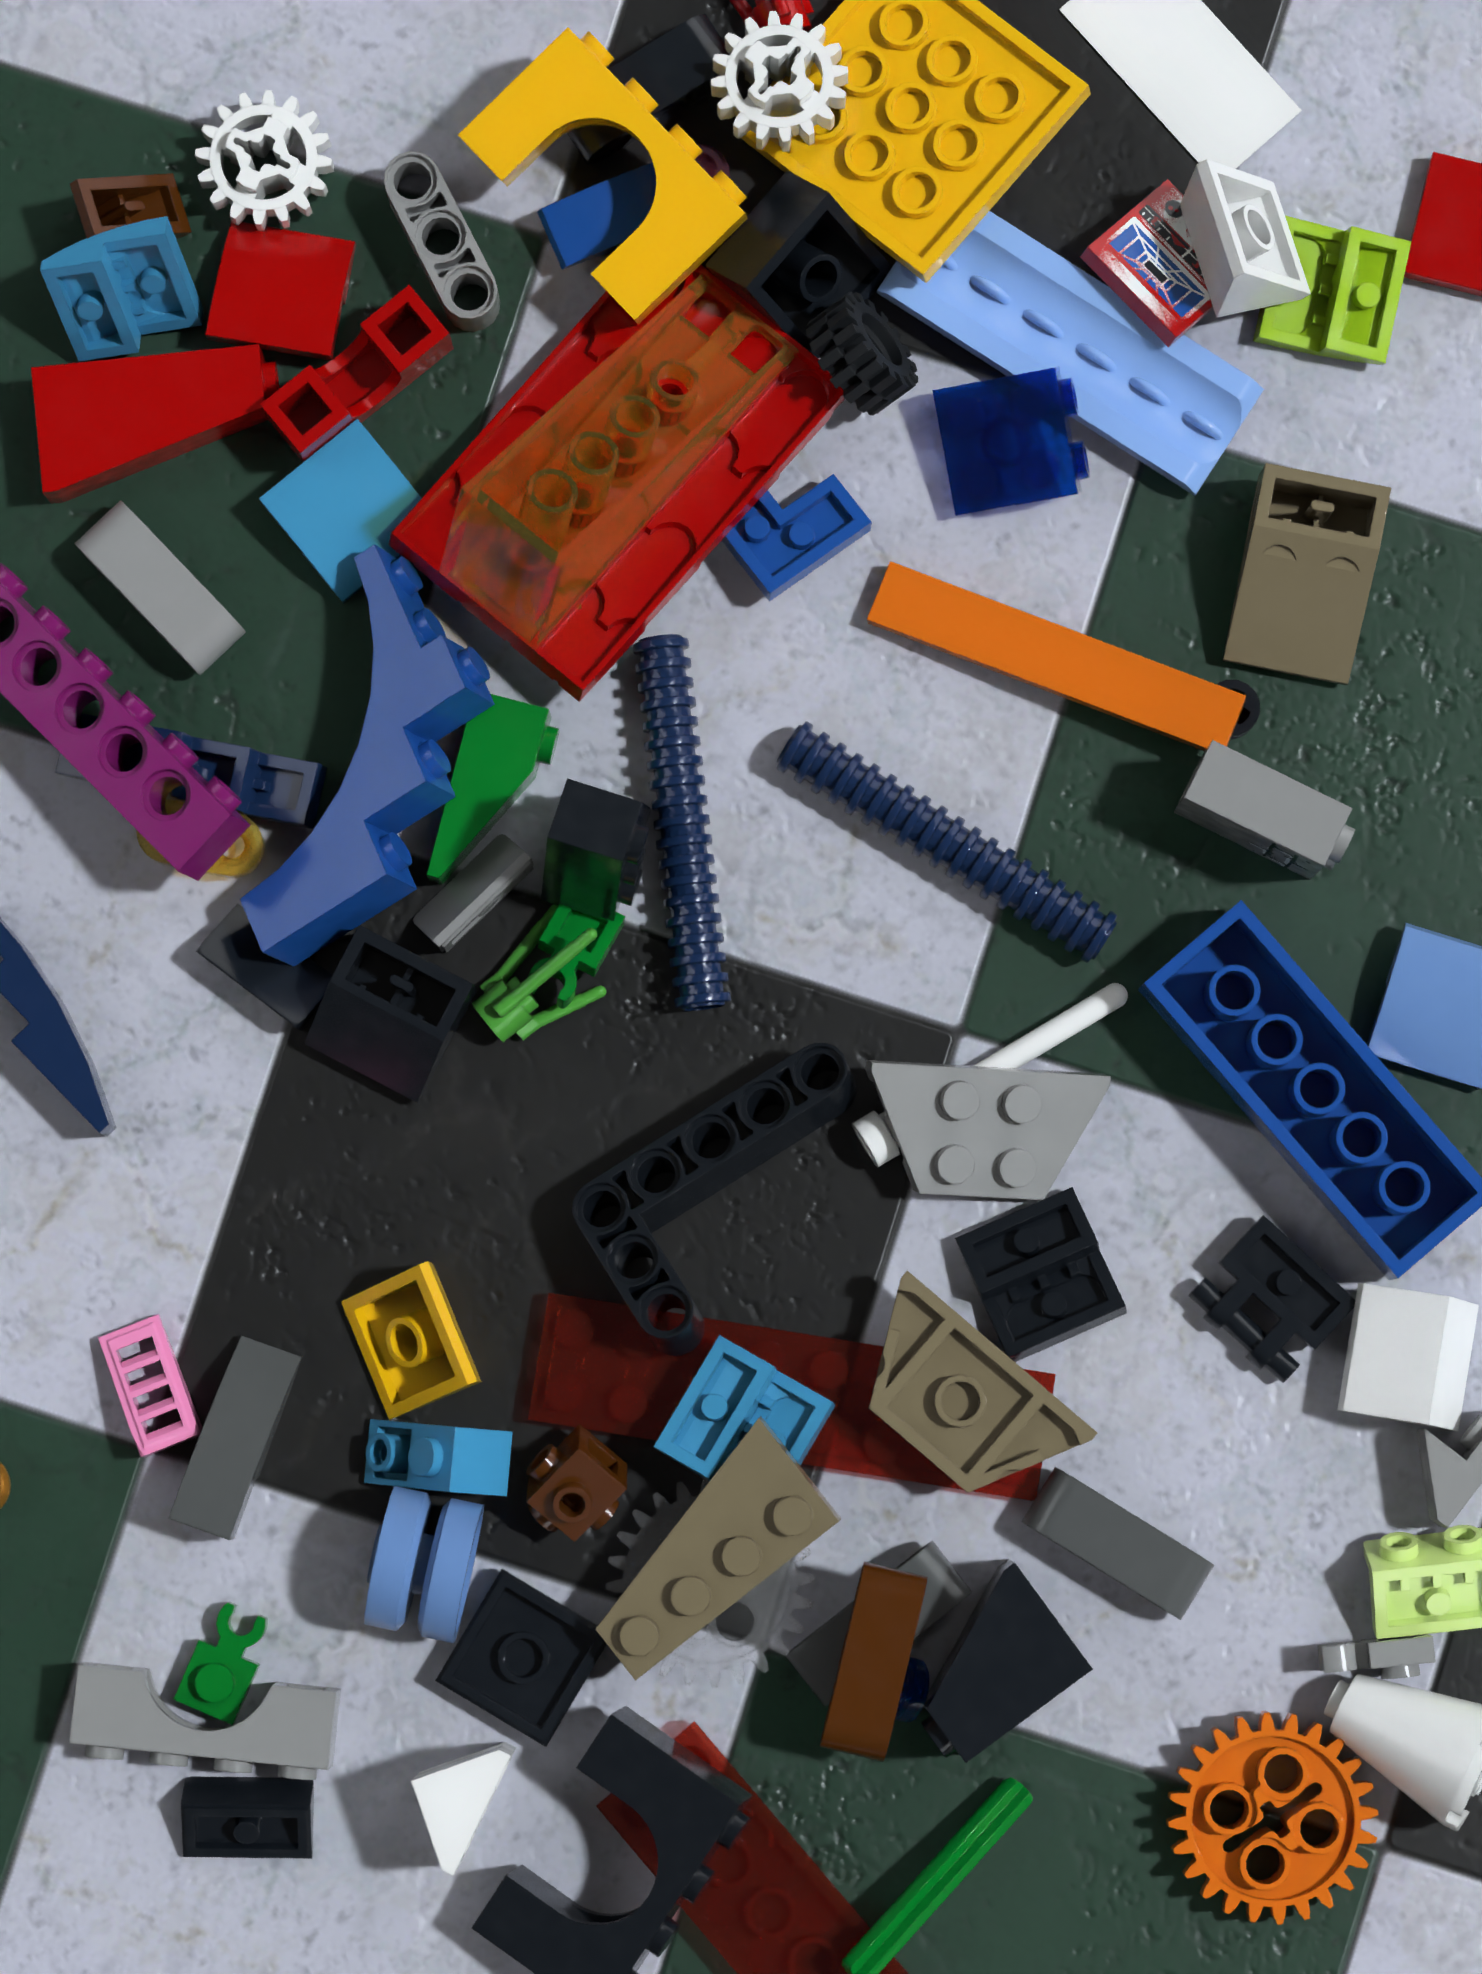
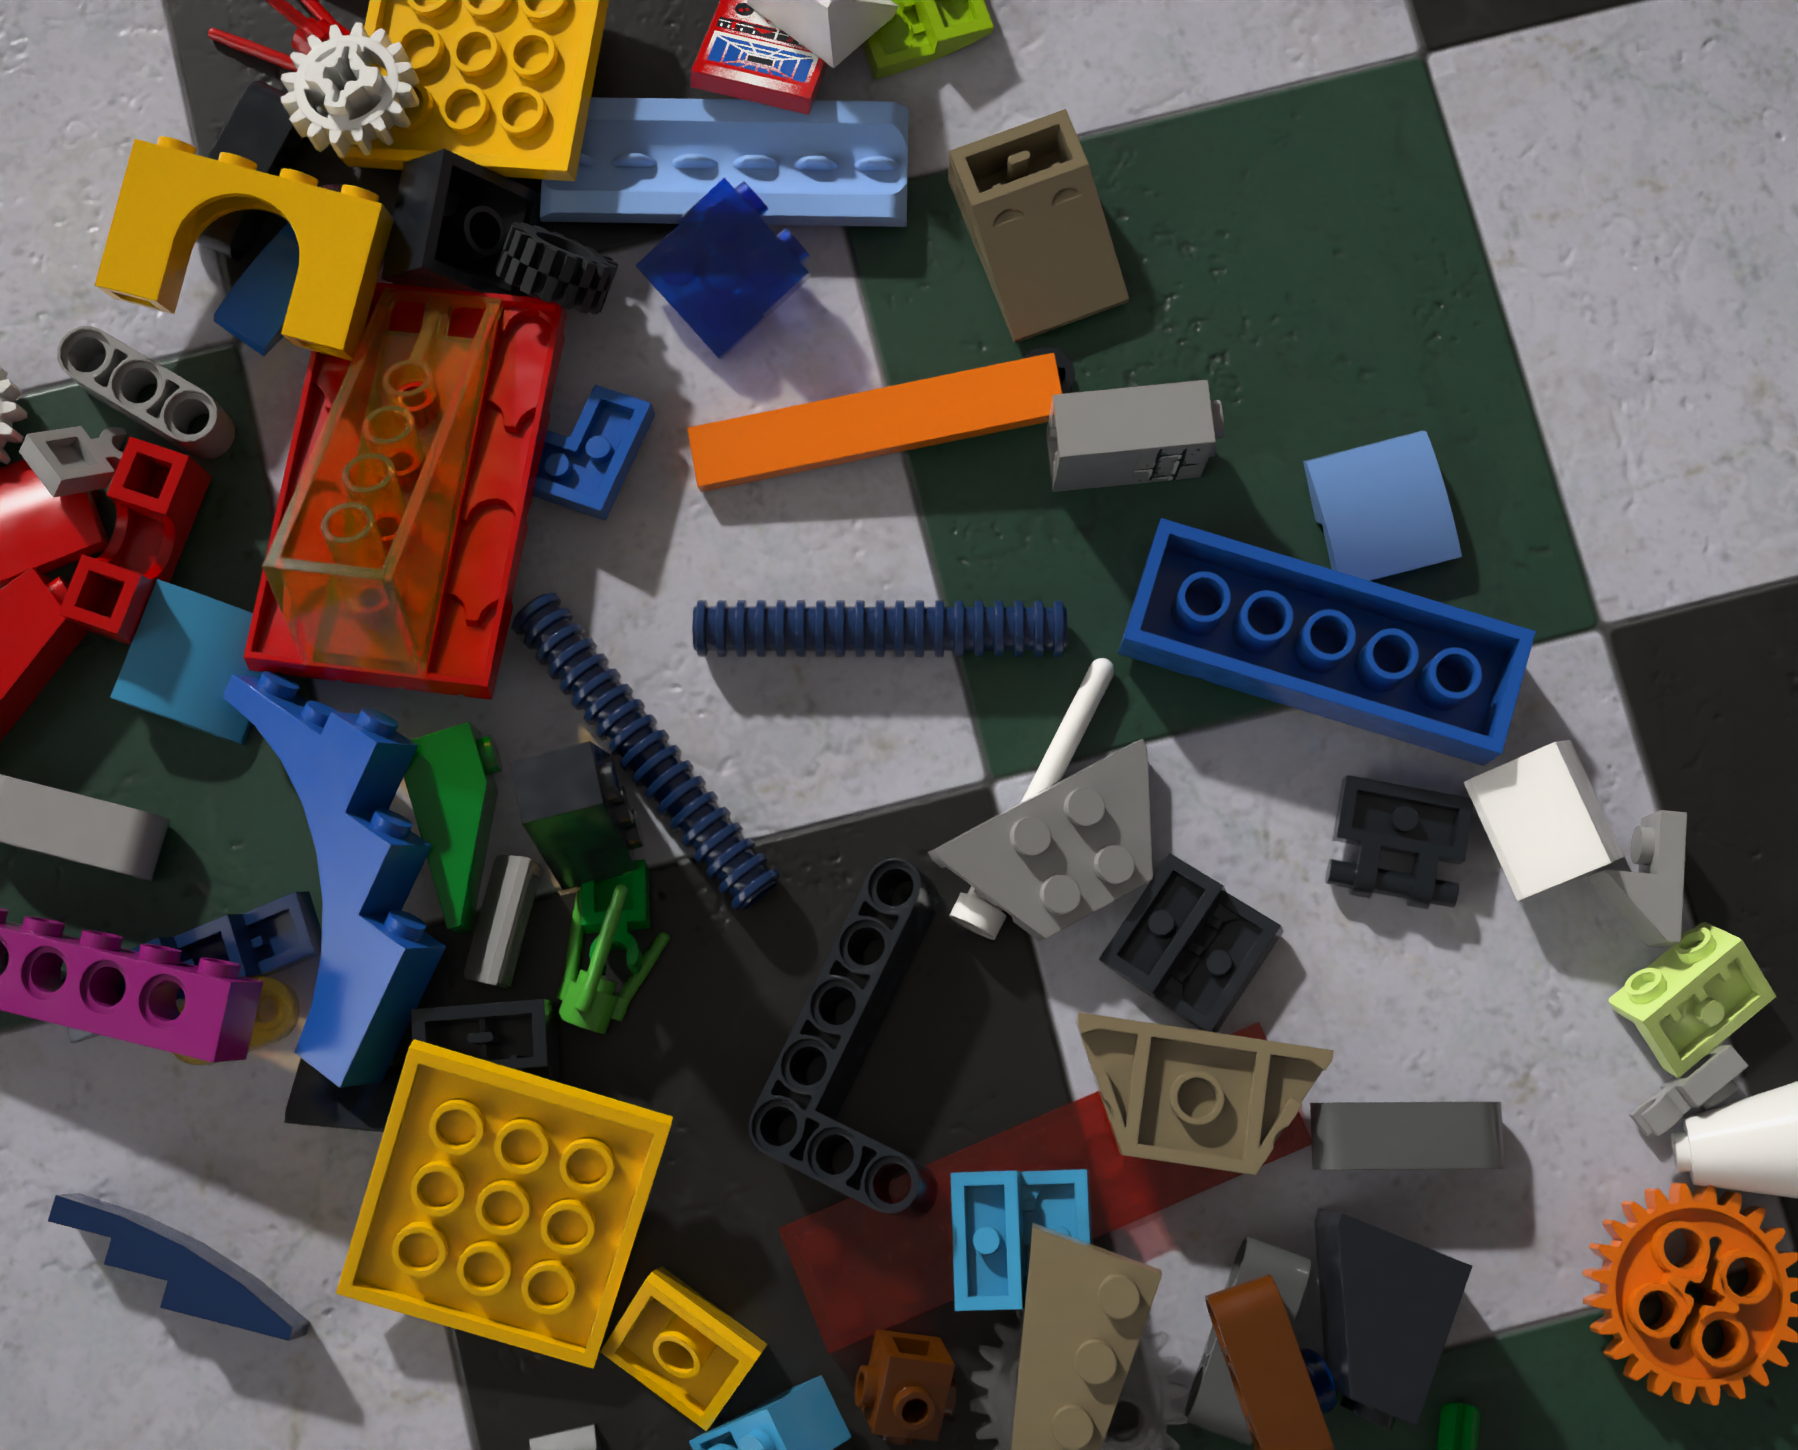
camera: 30 degrees left, 5 degrees down
none -> light grey plate [19,426,128,498]
none -> yellow plate [335,1039,673,1369]

